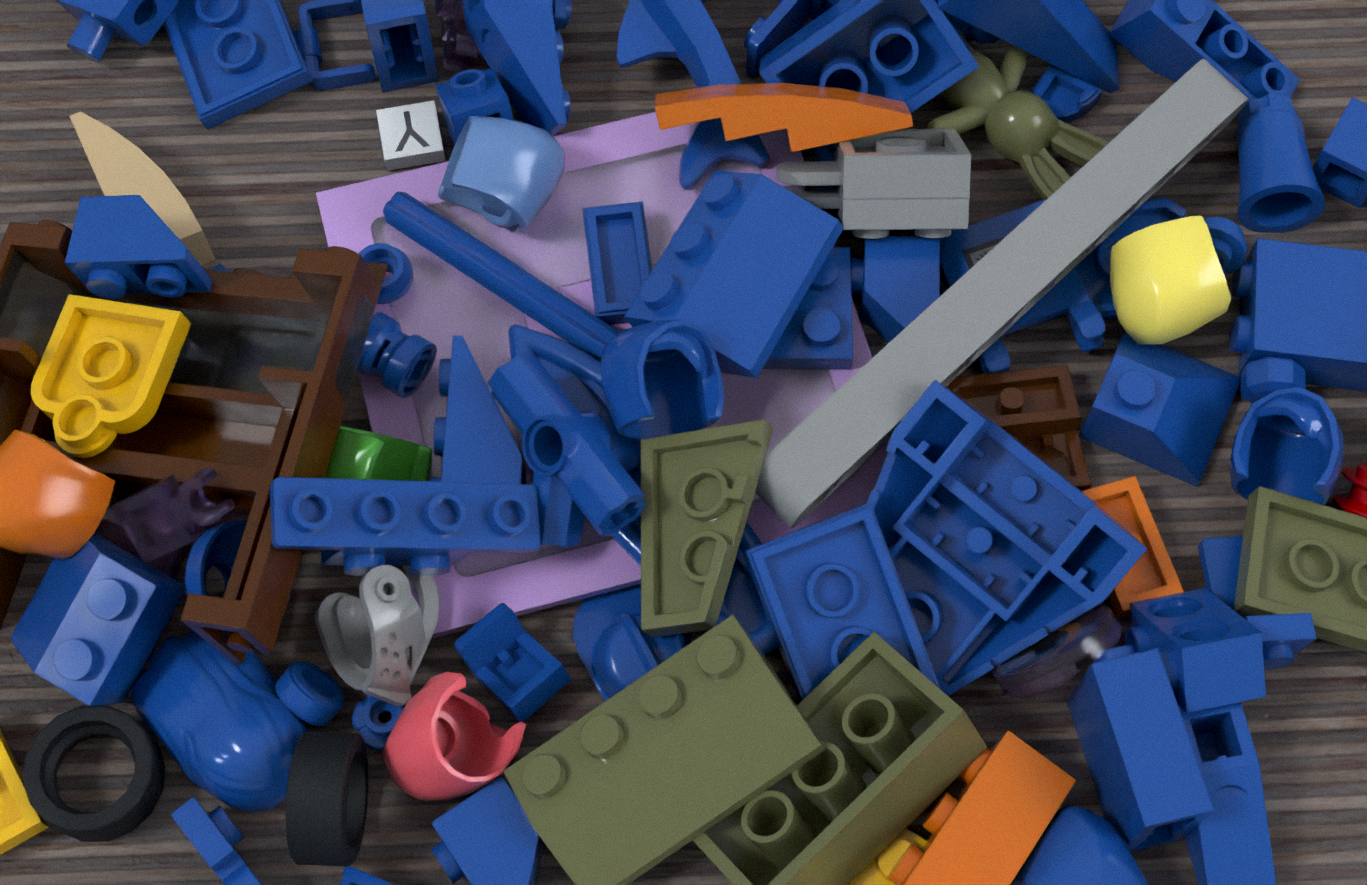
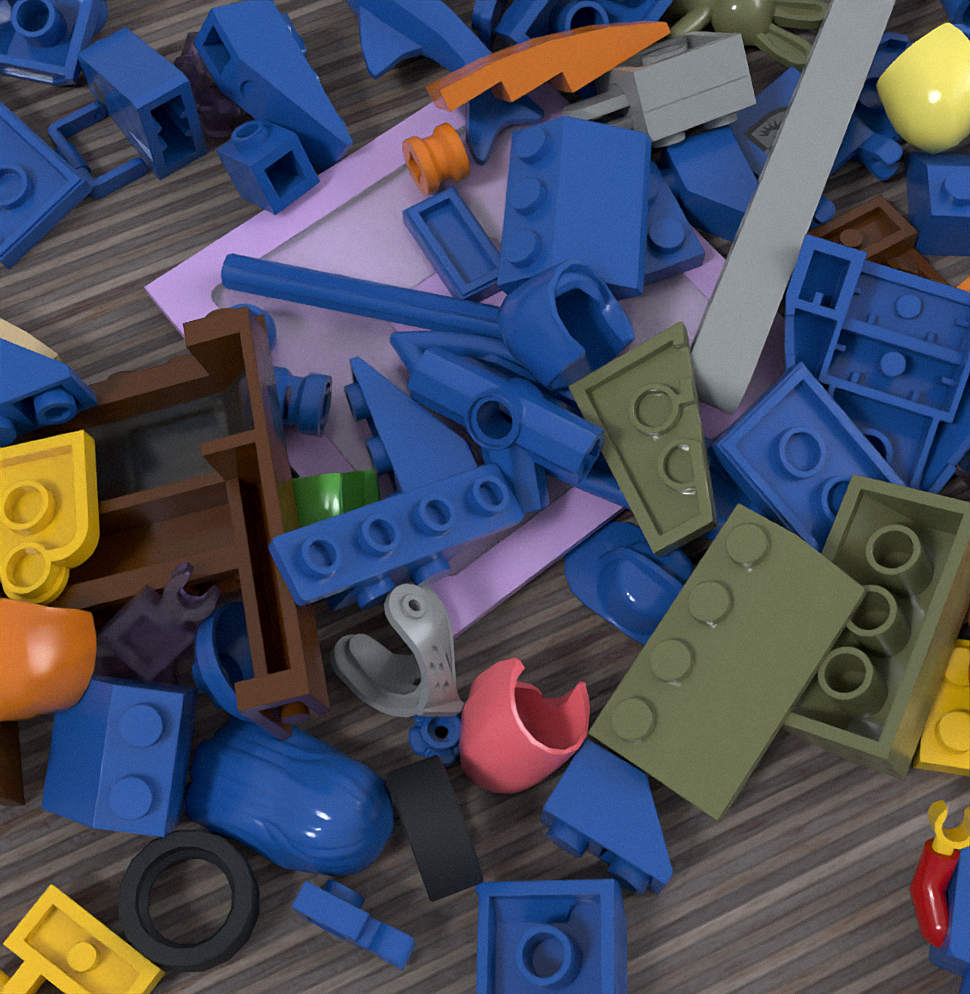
camera: 25 degrees left, 0 degrees up
blue tile [275,662,344,726] -> none
white tile [376,100,446,171] -> none
medium blue piece [438,116,565,233] -> none
blue bracket [454,603,571,722] -> none
none -> orange wheel [402,122,470,196]

